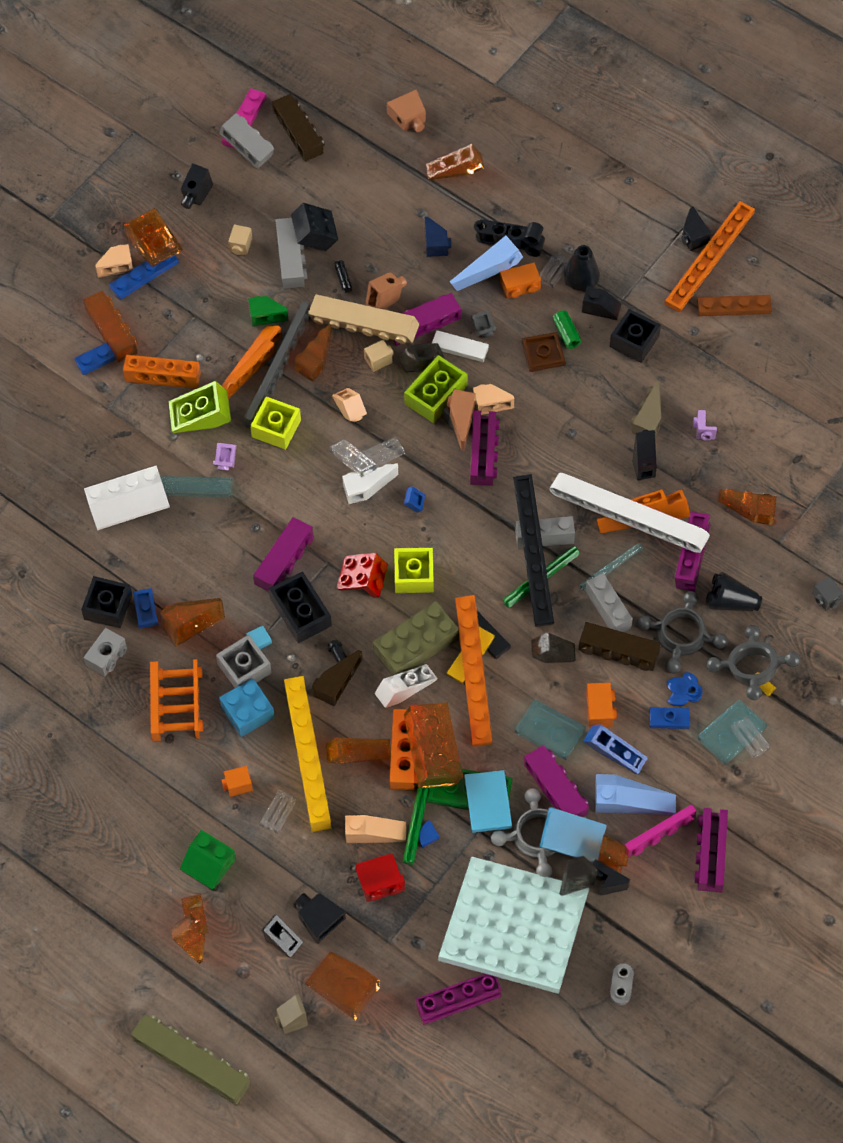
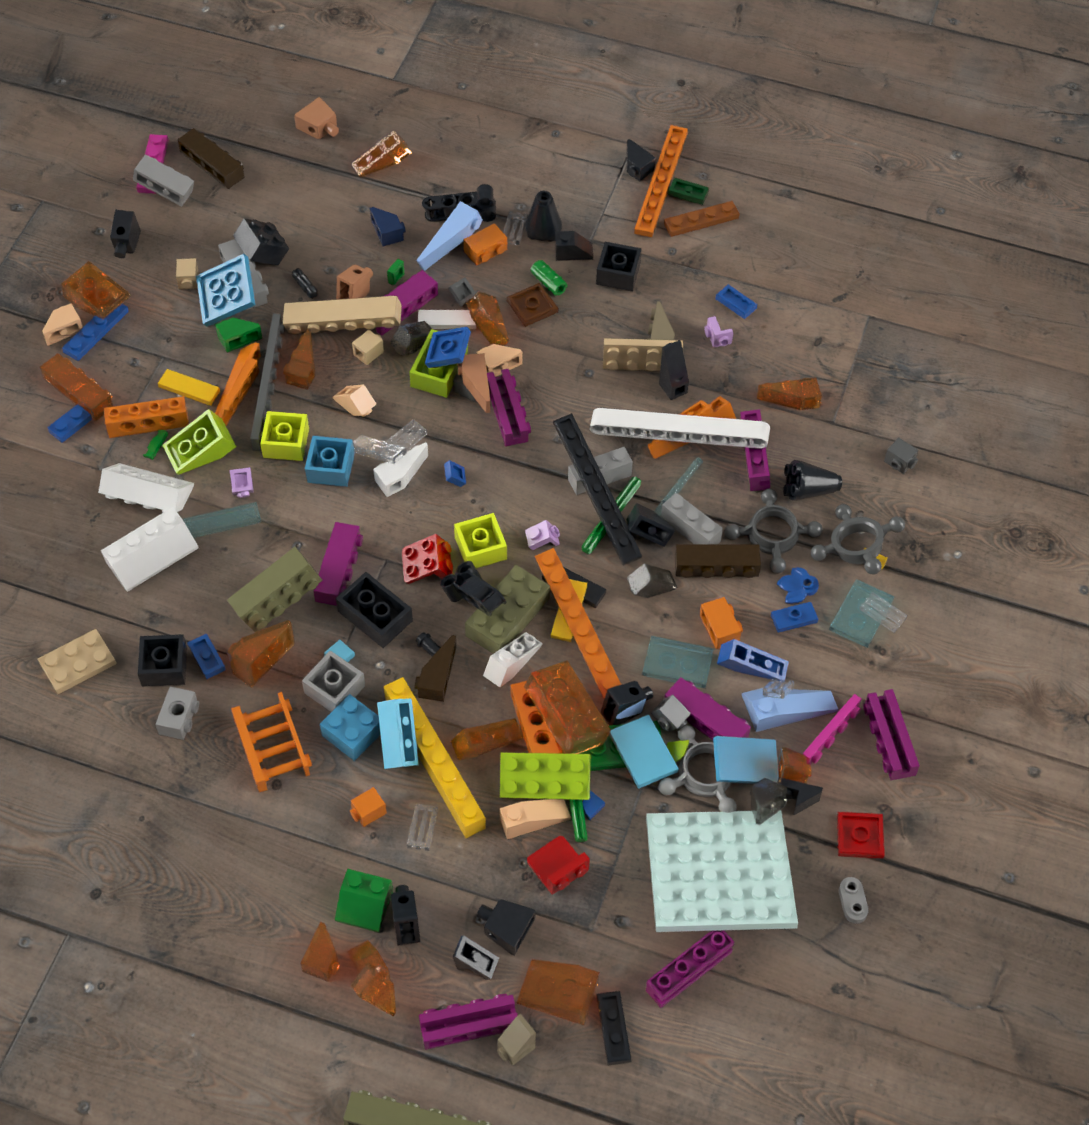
camera: 20 degrees left, 5 degrees down
none -> tan plate [38,629,116,694]
none -> white slope [98,463,194,512]
none -> green piece [143,429,168,460]
none -> yellow tile [158,369,220,406]
none -> dark azure plate [196,254,255,327]
none -> olive brick [227,547,322,633]
none -> clear orange slope [300,922,340,982]
none -> dark azure brick [305,436,355,487]
none -> medium azure brick [377,698,419,769]
none -> green tile [387,259,405,286]
none -> black torso [391,885,421,946]
none -> magenta brick [419,994,518,1050]
none -> blue plate [425,327,471,368]
none -> black piece [440,561,507,617]
none -> clear orange slope [467,291,509,346]
none -> lime plate [500,752,590,800]
none -> lavender bracket [525,520,560,550]
none -> black tile [596,991,632,1066]
none -> black torso [600,681,653,726]
none -> tan plate [603,338,683,371]
none -> black slope [626,503,675,547]
none -> brick [651,695,691,732]
none -> lime piece [666,740,690,762]
none -> dark green plate [668,177,709,205]
none -> blue plate [715,284,757,319]
none -> clear tile [763,678,794,699]
none -> red tile [837,812,885,859]

